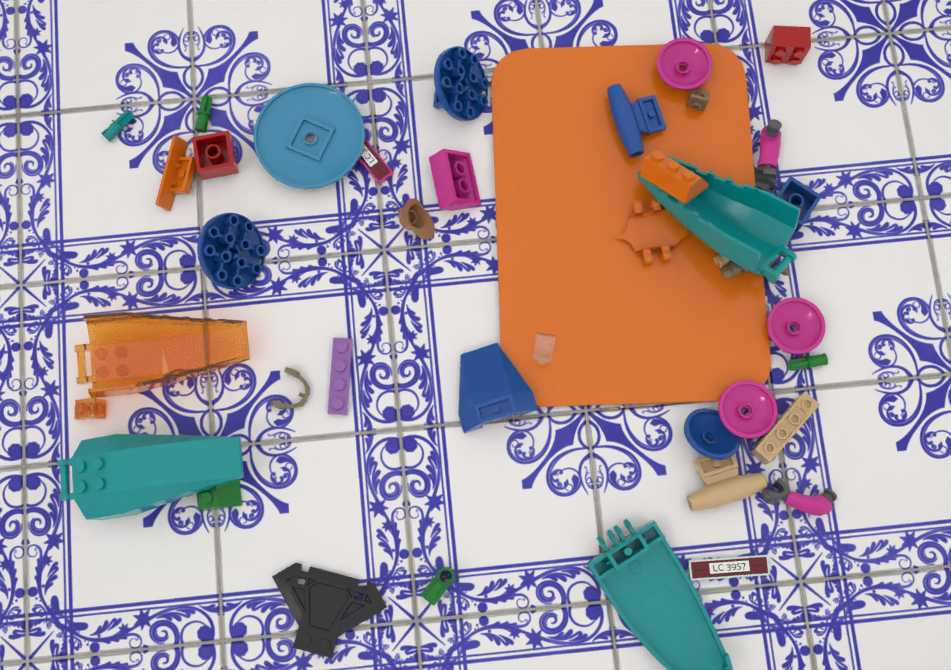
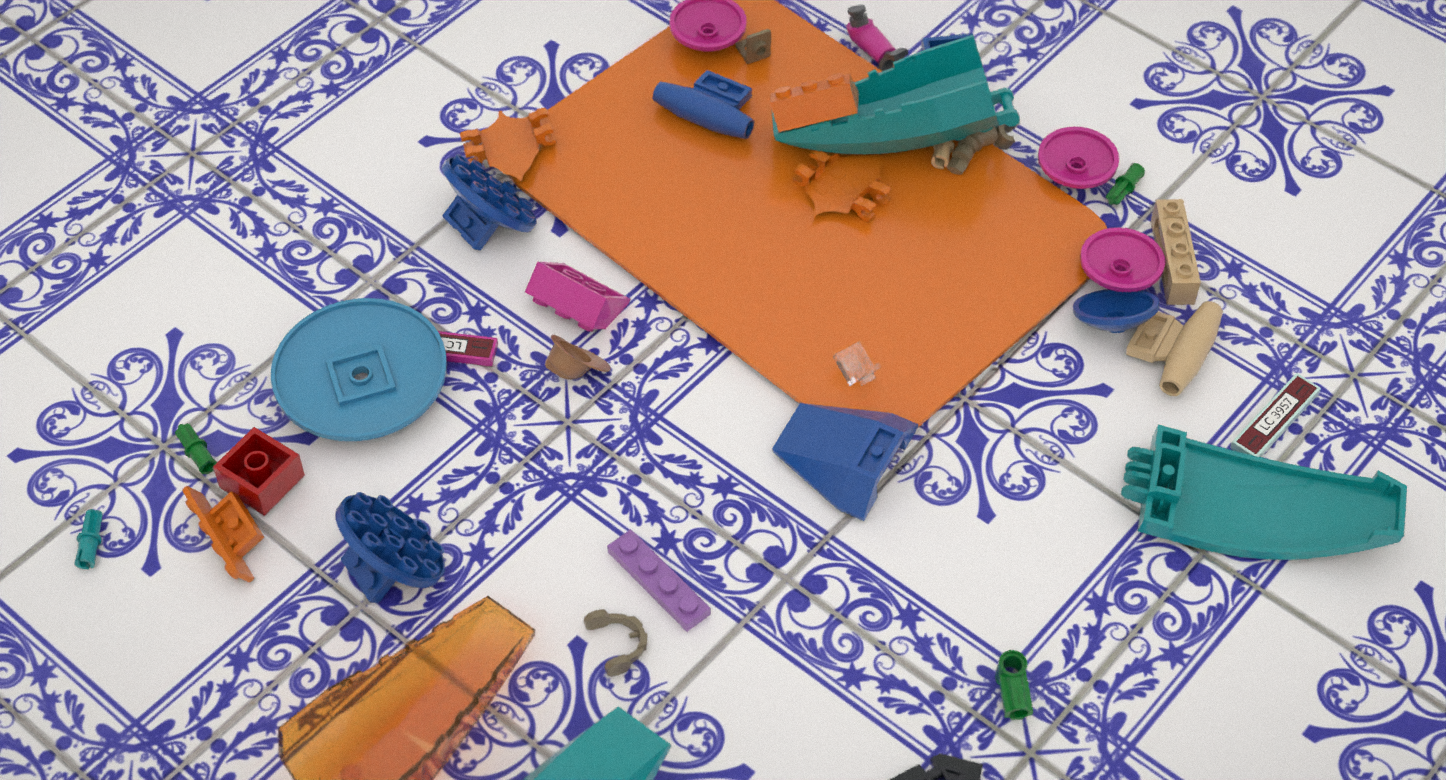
camera: 45 degrees left, 25 degrees down
piece [761,478,837,516] -> none
none -> orange animal [460,108,557,181]

